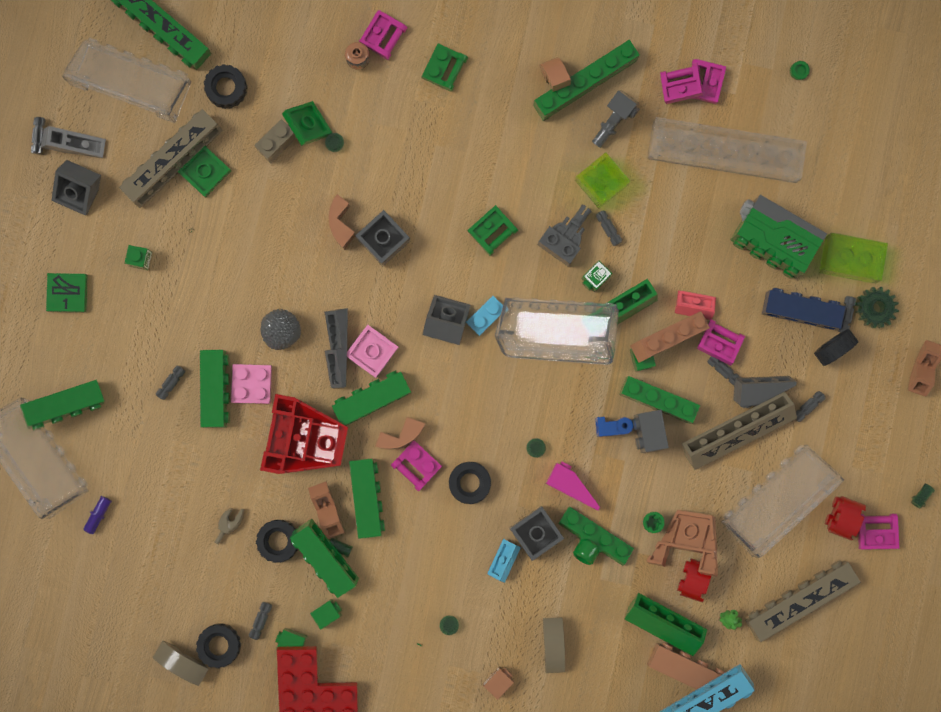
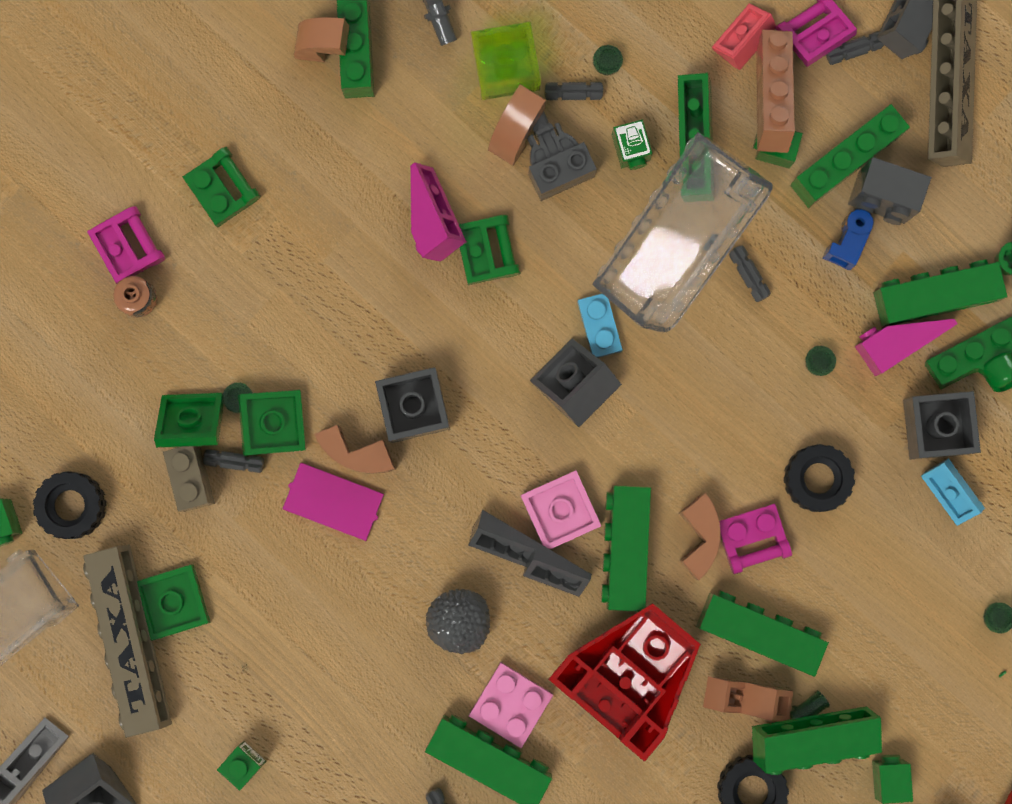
camera: 55 degrees left, 0 degrees up
none -> dark grey axle [203,449,264,473]
none -> green tile [238,390,306,456]
none -> dark pink piece [282,462,384,541]
none -> dark pink slope [410,162,466,262]
none -> nougat brick [488,84,546,166]
none -> clear green plate [593,45,623,75]
none -> dark grey axle [729,245,771,302]
none -> green brick [873,259,1008,327]

